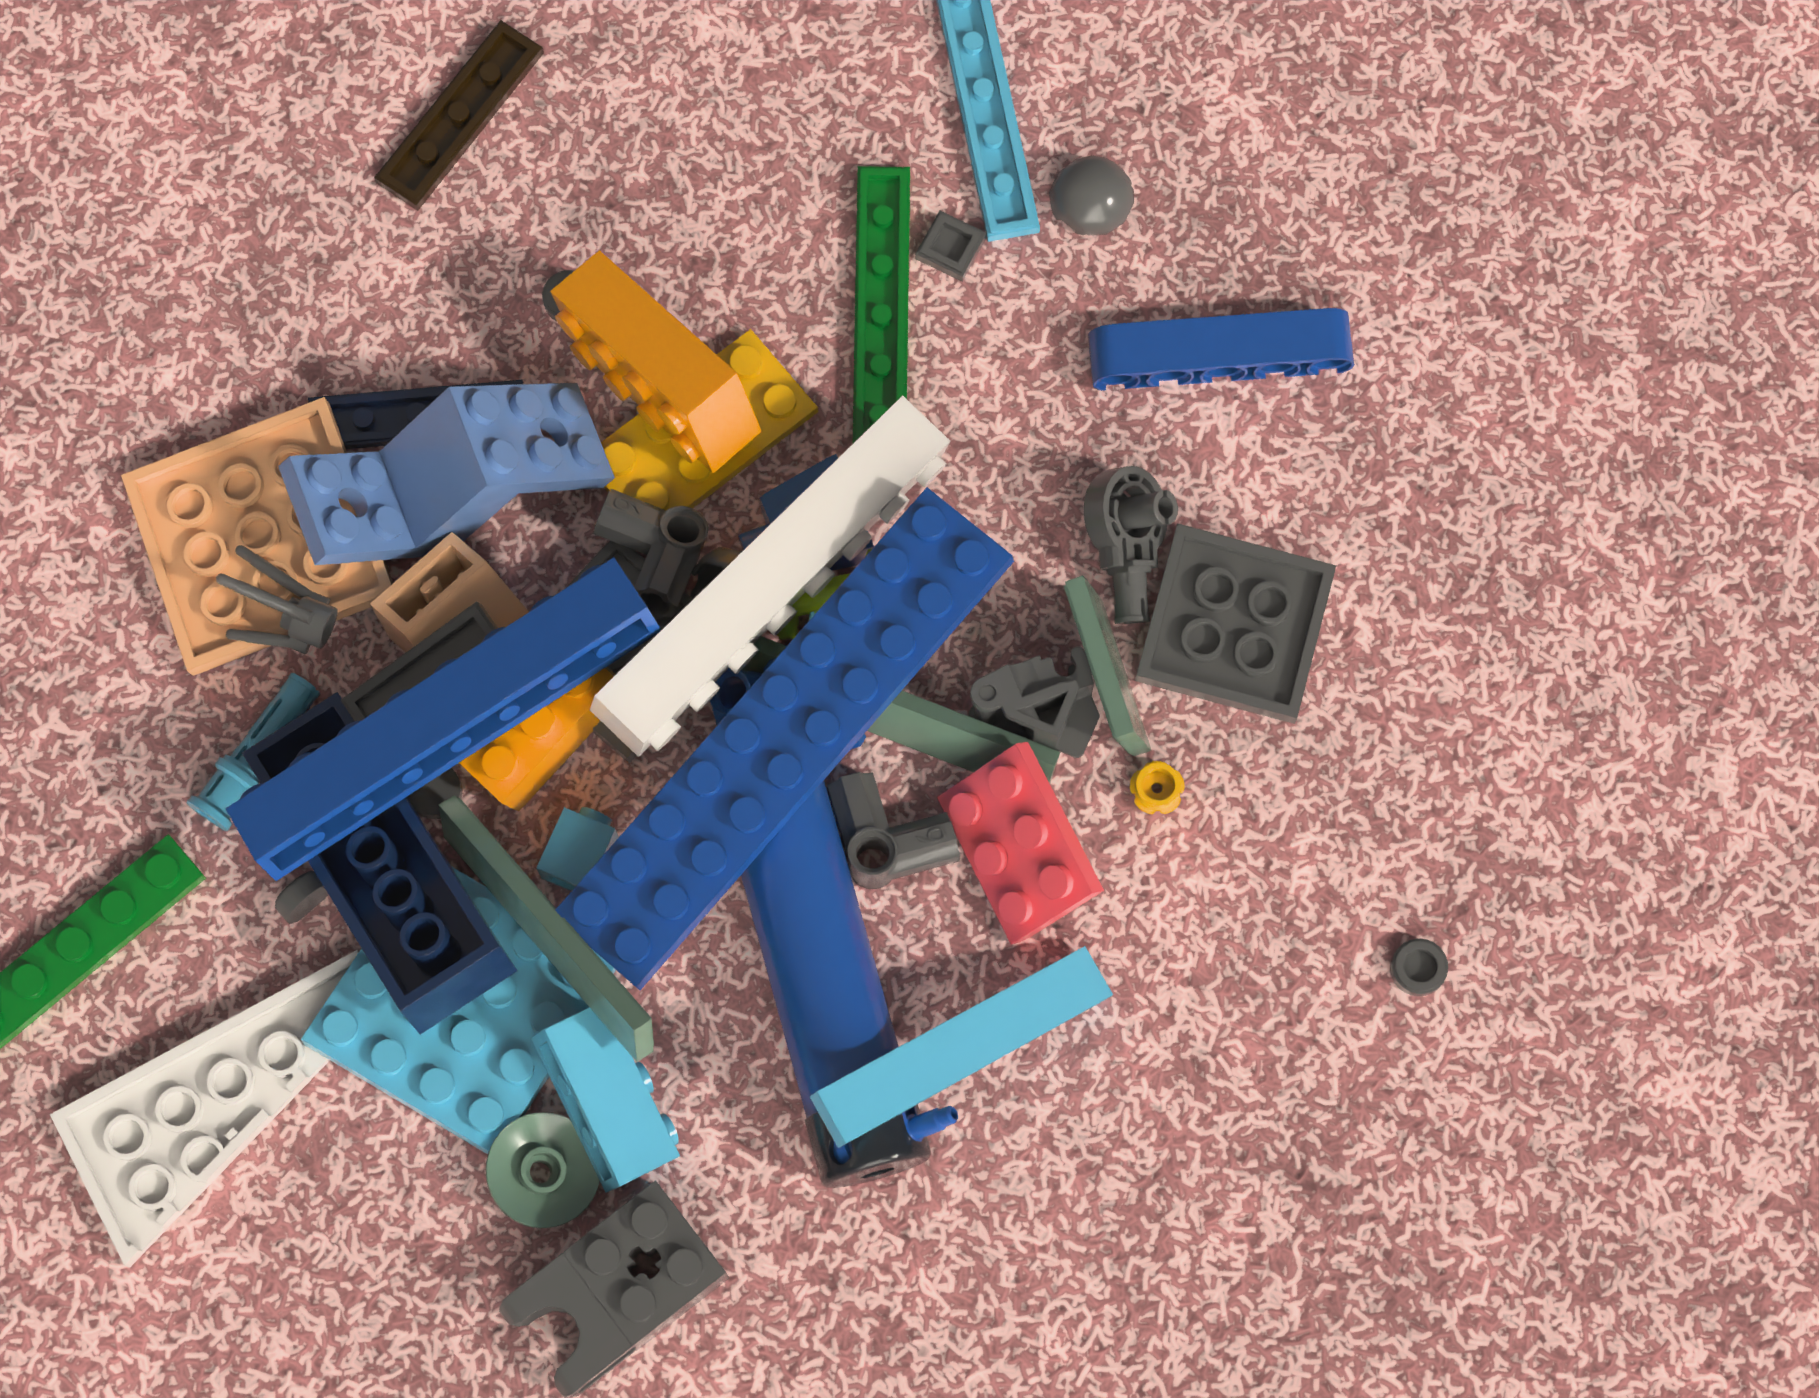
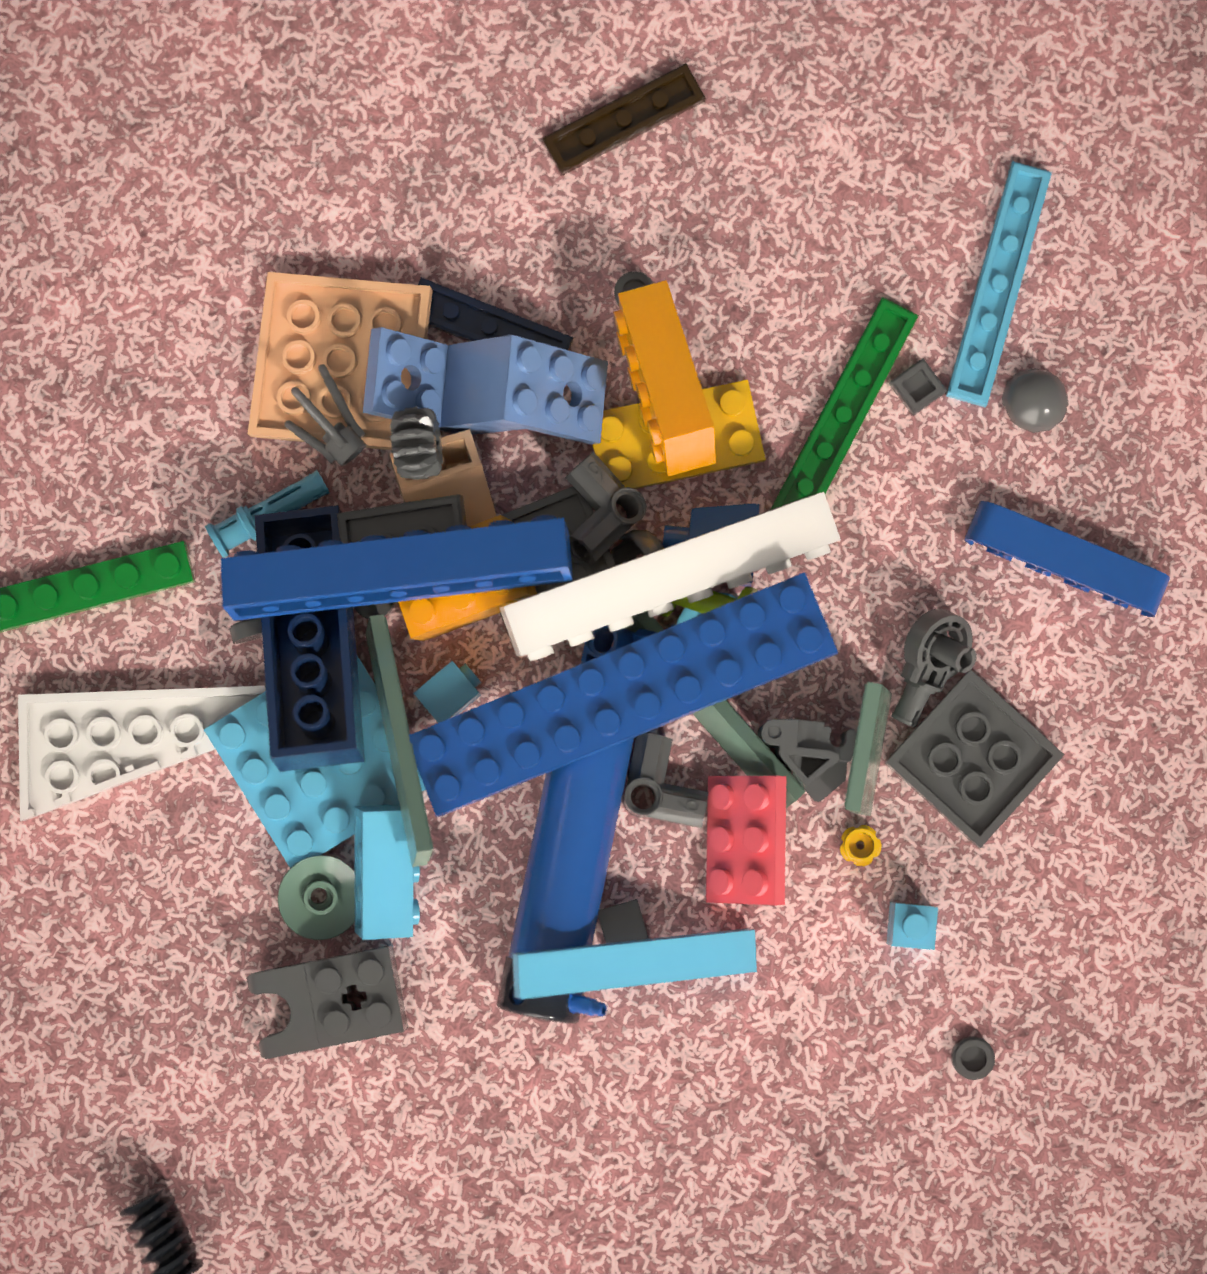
camera: 30 degrees right, 10 degrees up
none -> dark grey gear [390,407,443,480]
none -> dark grey tile [598,899,649,943]
none -> medium azure brick [886,902,938,950]

